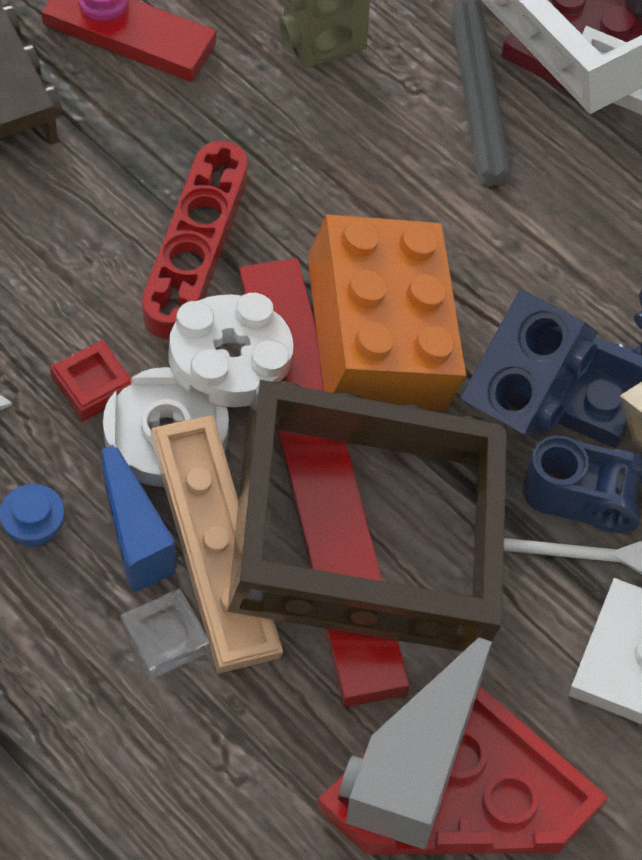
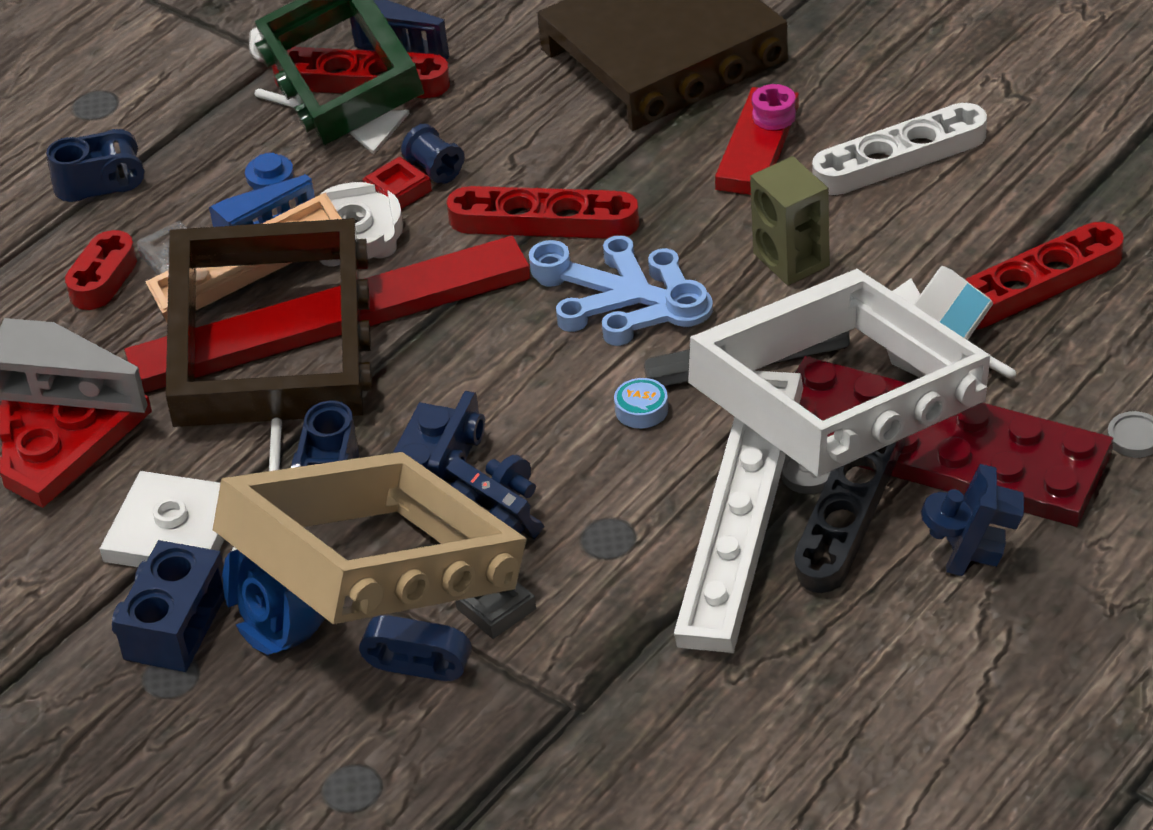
camera: 90 degrees right, 15 degrees down
white plate [168,293,293,407] -> none
orange brick [307,214,466,413] -> none
dark blue brick [460,288,598,441] -> none
none -> red beam [65,230,137,310]
none -> dark blue bush [401,124,465,184]
none -> light blue plant [529,235,713,346]
none -> light blue tile [614,378,668,429]

